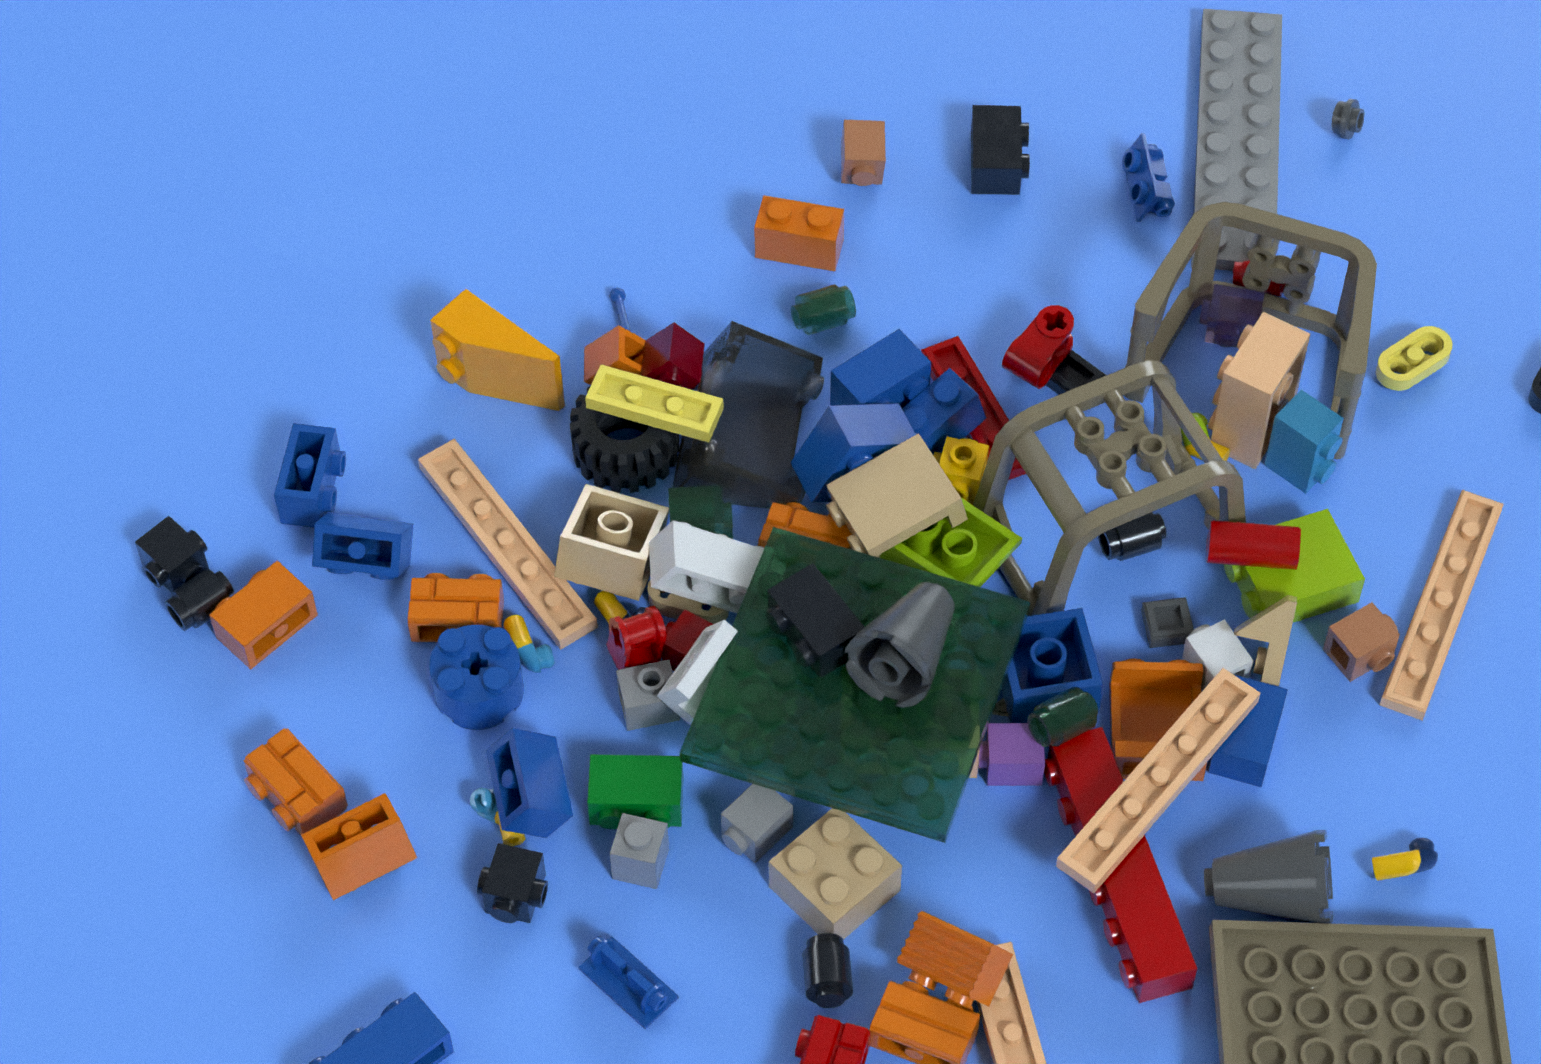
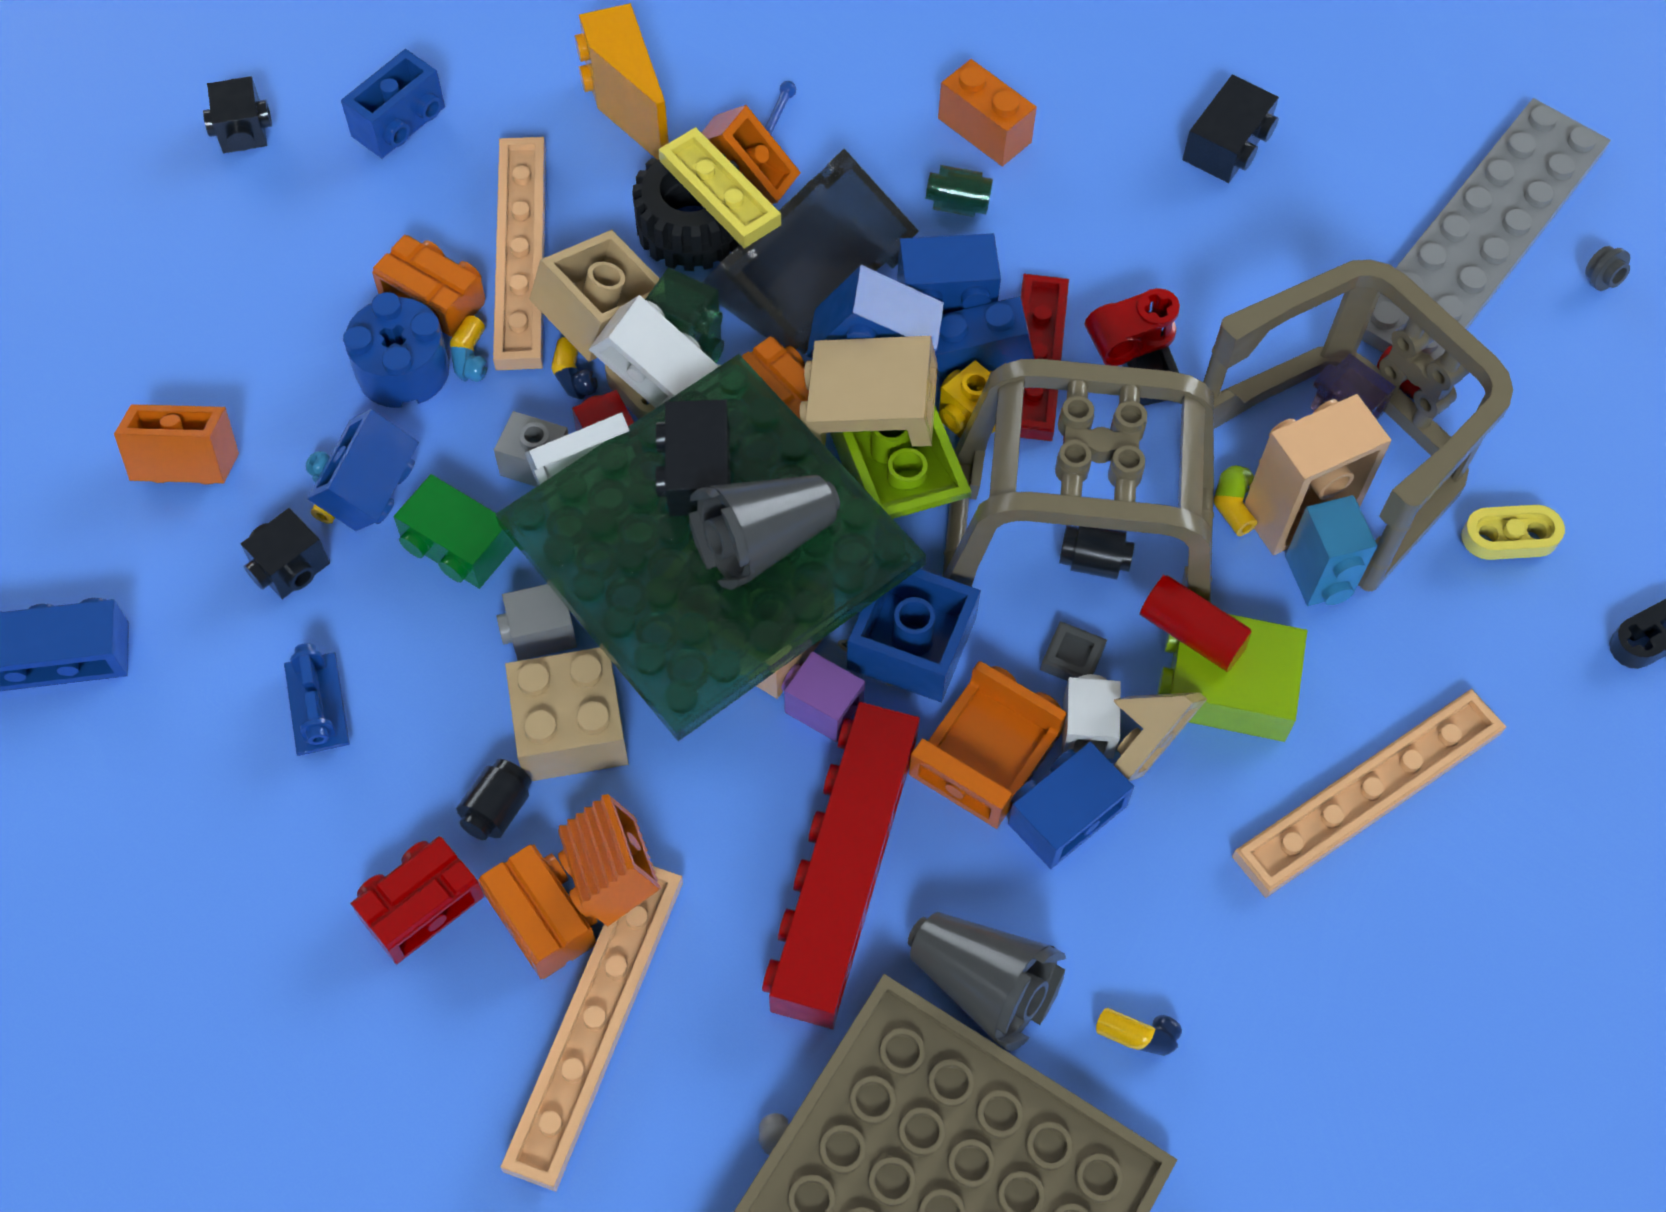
camera: 30 degrees right, 5 degrees up
black brick [165,568,234,631] -> none
orange brick [209,561,318,670] -> none
orange brick [243,728,348,835] -> none
blue brick [312,513,414,580] -> none
red piece [606,605,667,670] -> none
light grey brick [610,813,669,889] -> none
dark red brick [641,322,705,390] -> none
nougat brick [841,120,886,186] -> none
clear green brick [1027,687,1098,747] -> none
light nougat plate [1056,668,1261,893] -> none
blue hinge [1122,133,1175,222] -> none
nougat brick [1323,602,1400,682] -> none

